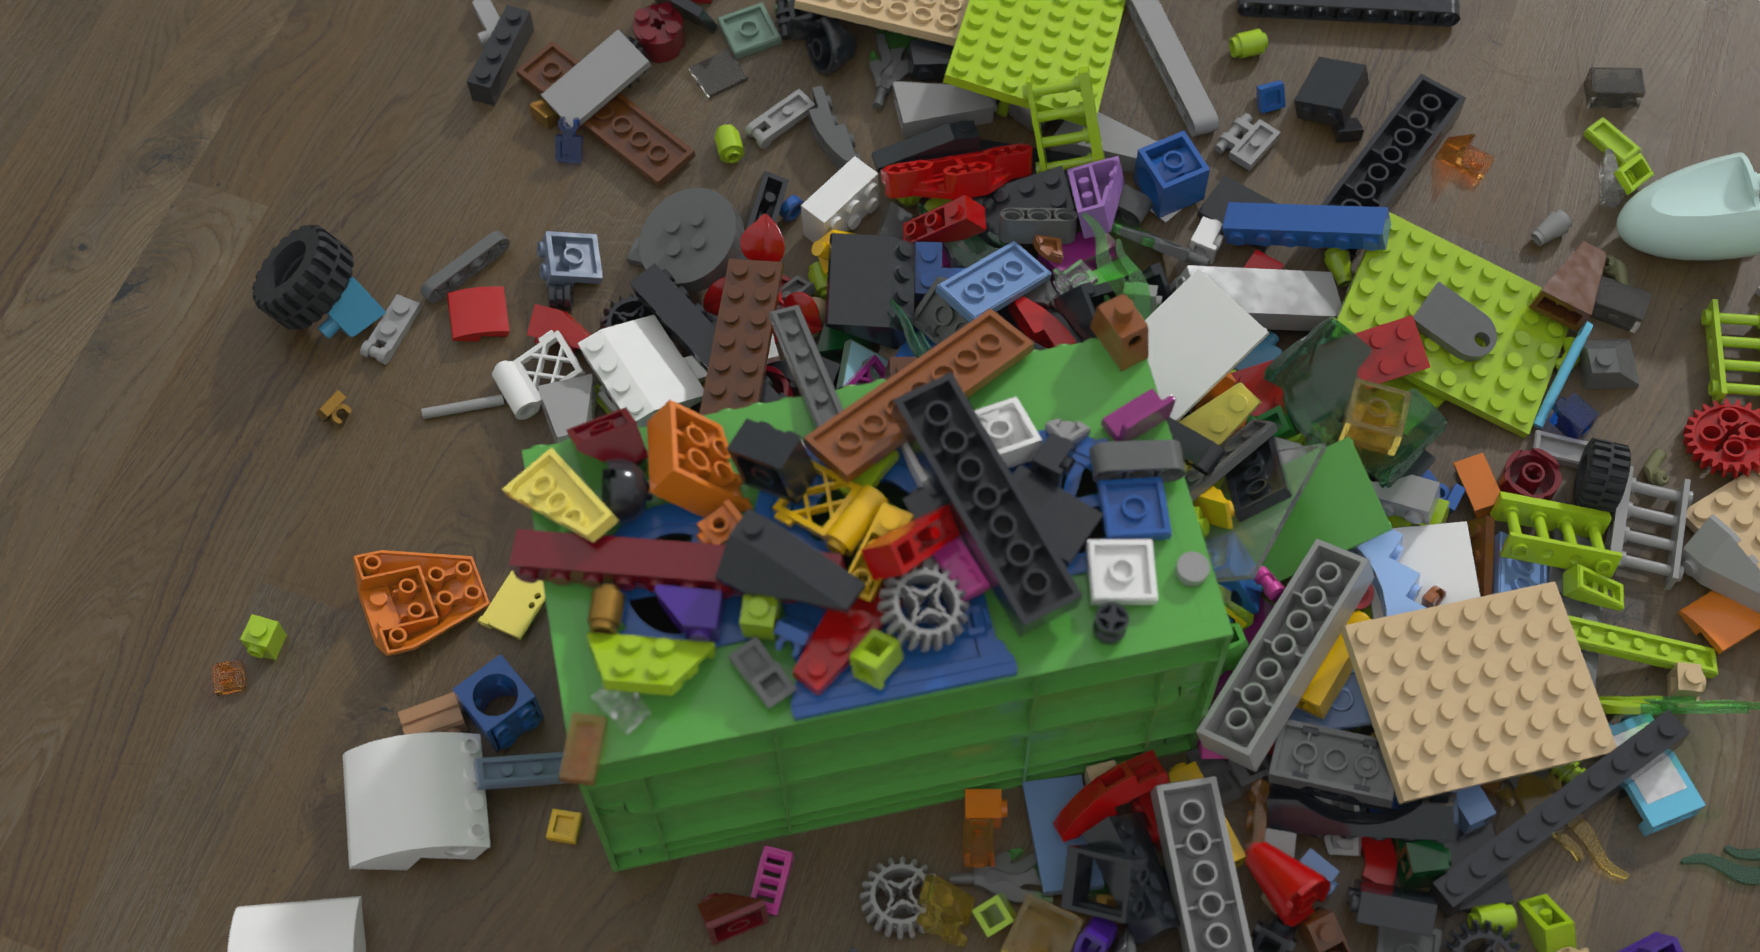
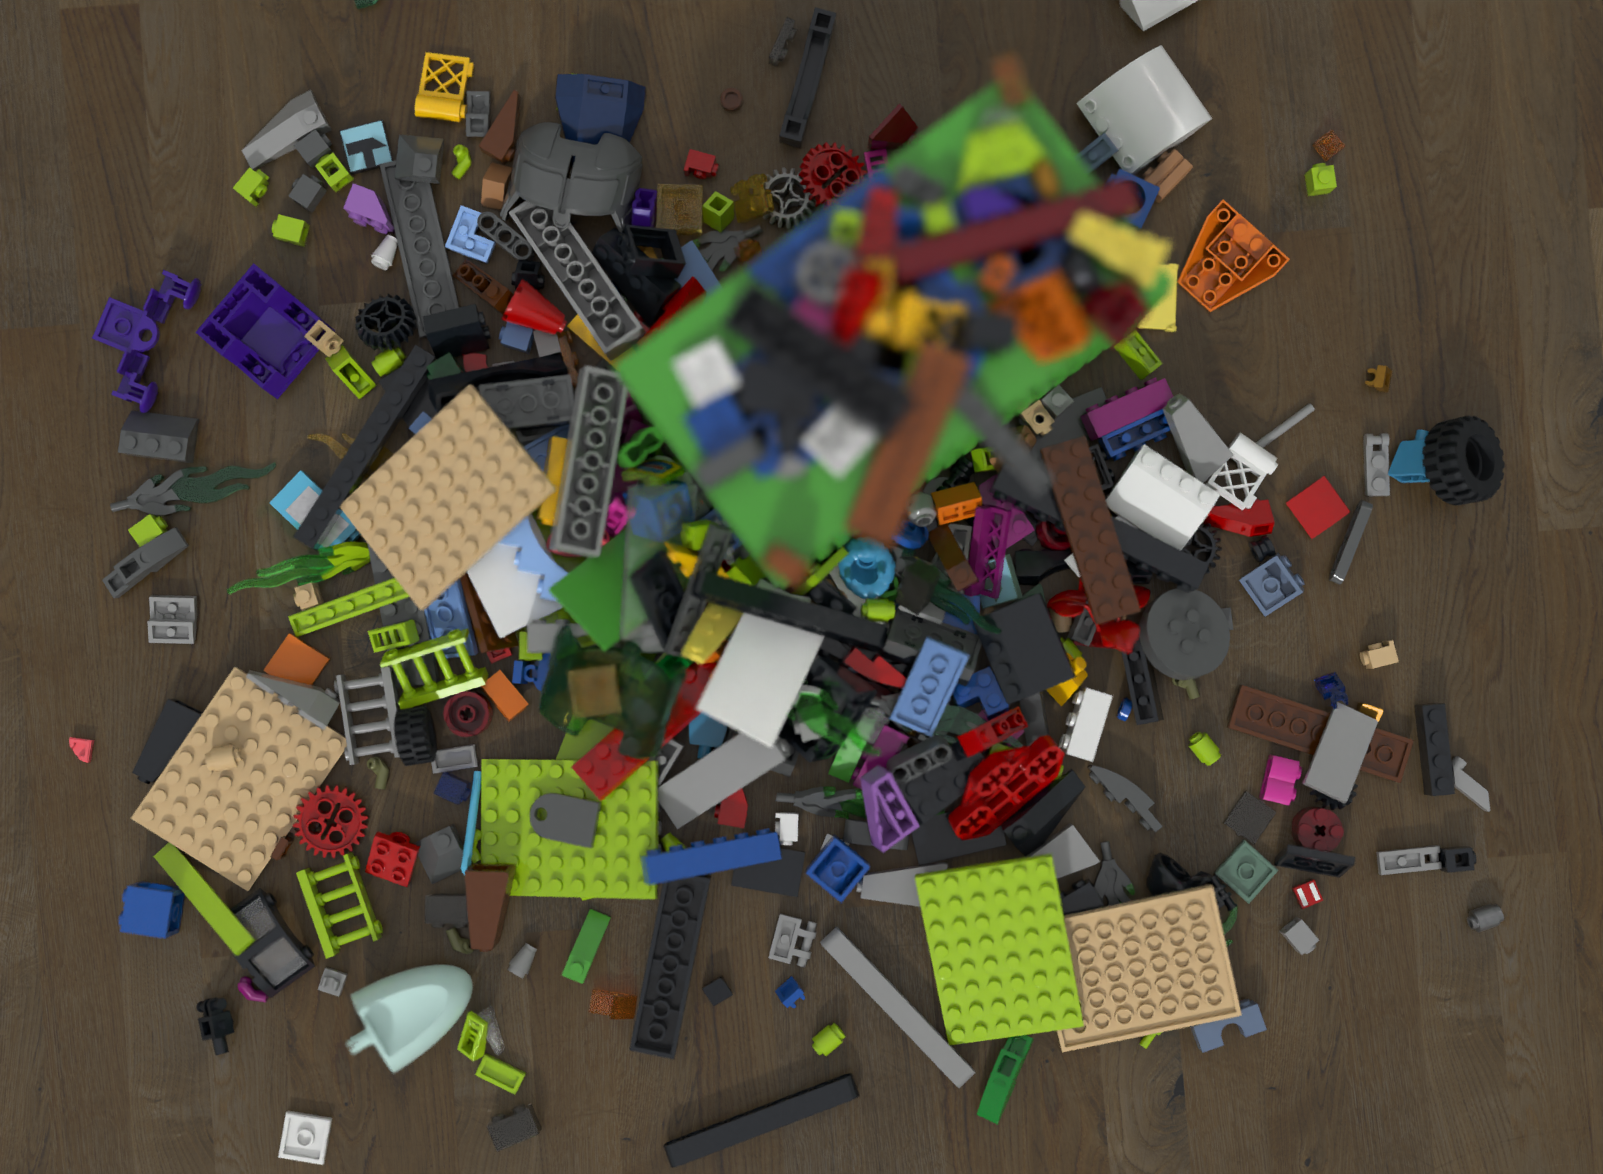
camera: 150 degrees right, 25 degrees up
black wedge [715,509,866,613] -> none
light grey plate [745,89,816,149] -> none
lime fence [1022,66,1105,173] -> none
dark orange tile [1033,235,1064,264] -> none
black wheel [1093,603,1129,644] -> none
magenta panel [1101,388,1176,441] -> none
light grey tile [1175,552,1210,586] -> none
black brick [1294,57,1369,127] -> none
dark orange tile [1421,585,1446,608] -> none
none -> red plate [365,831,420,887]
none -> bright green slope [562,908,611,984]
none -> red gear [798,142,868,210]
none -> dark pink brick [1259,754,1302,805]
none -> tan brick [1360,640,1399,669]

